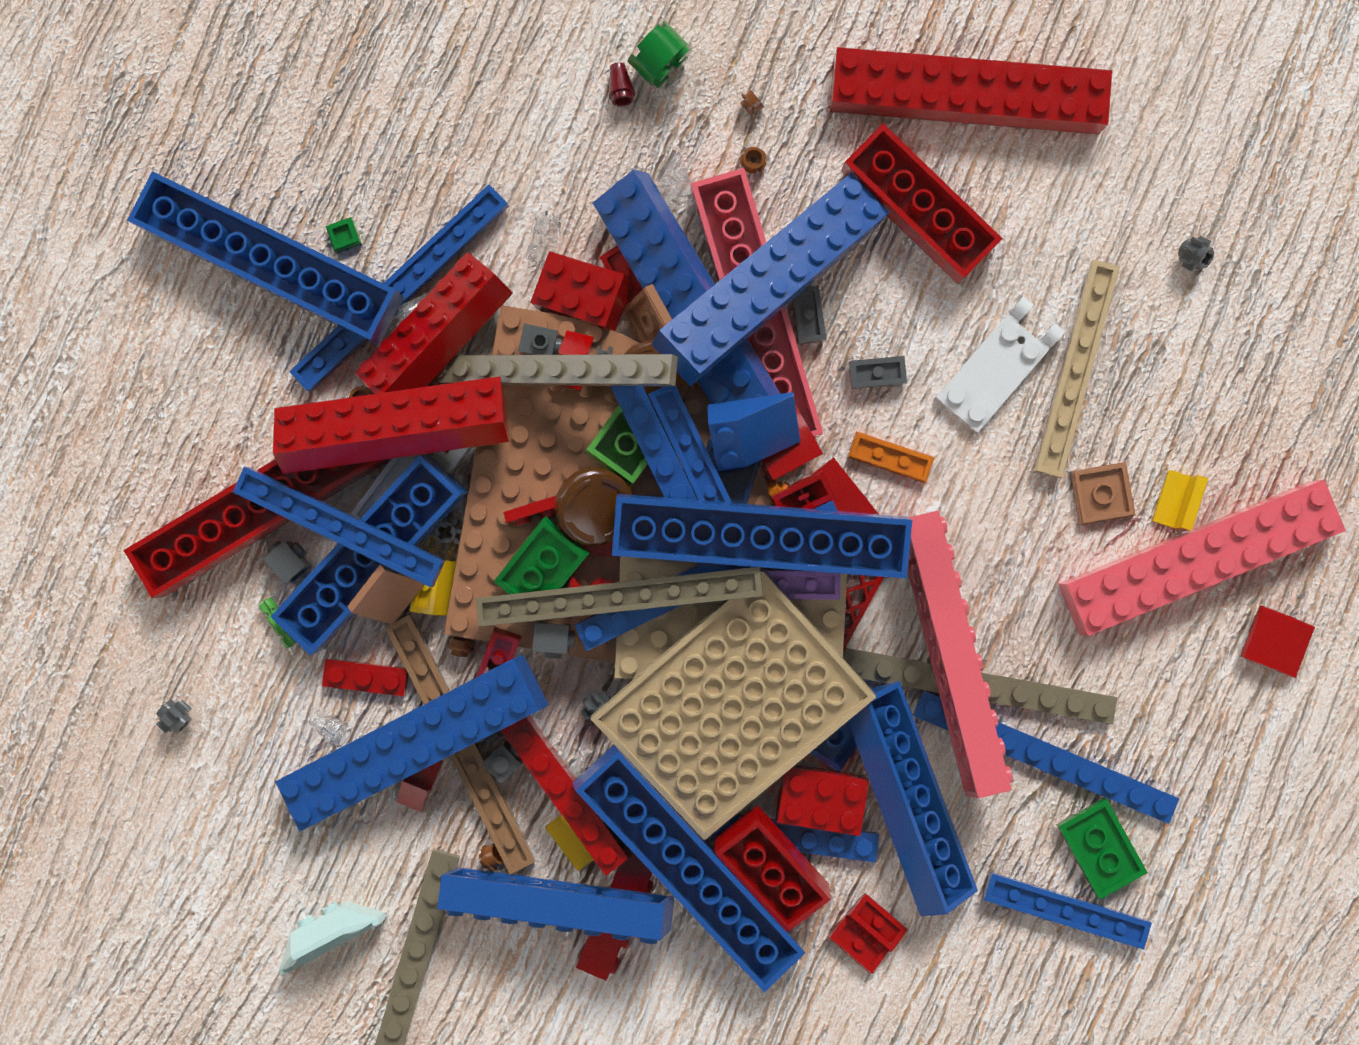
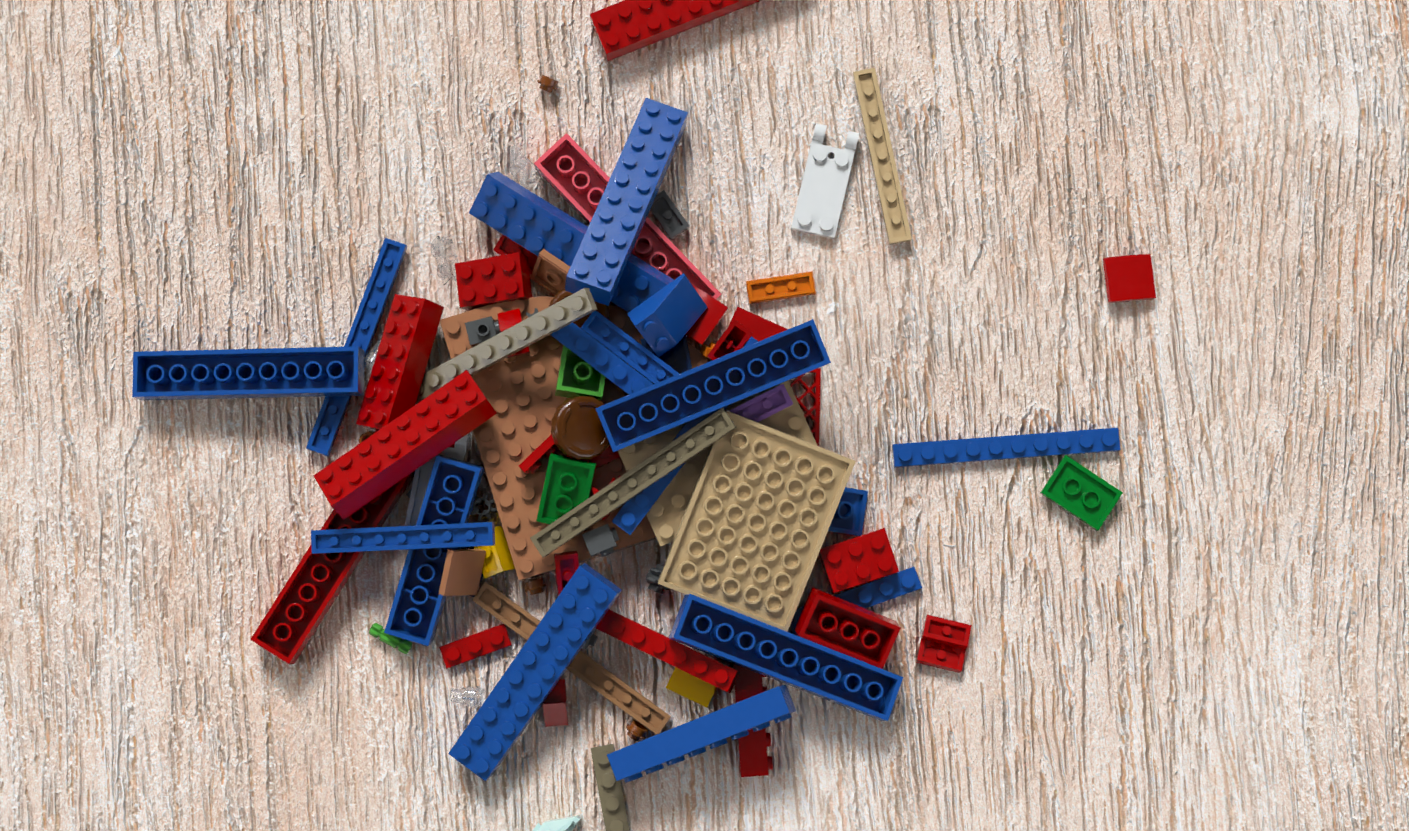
camera: 30 degrees left, 5 degrees down
dark grey gear [156,699,192,734] -> none
dark grey brick [263,540,312,584] -> none
green tile [325,217,362,254] -> none
dark grey brick [482,740,523,784] -> none
dark red cone [609,62,636,107] -> none
green brick [627,21,690,89] -> none
dark orange plate [740,147,766,174] -> none
red brick [841,123,1003,284] -> none
dark tan plate [843,648,1118,724] -> none
blue brick [848,681,978,916] -> none
dark grey plate [849,356,907,389] -> none
coral brick [908,510,1013,798] -> none
blue plate [982,872,1152,950] -> none
coral brick [1058,479,1346,636] -> none
nougat tile [1070,462,1136,525] -> none
yellow panel [1152,470,1209,532] -> none
dark grey gear [1178,236,1214,272] -> none

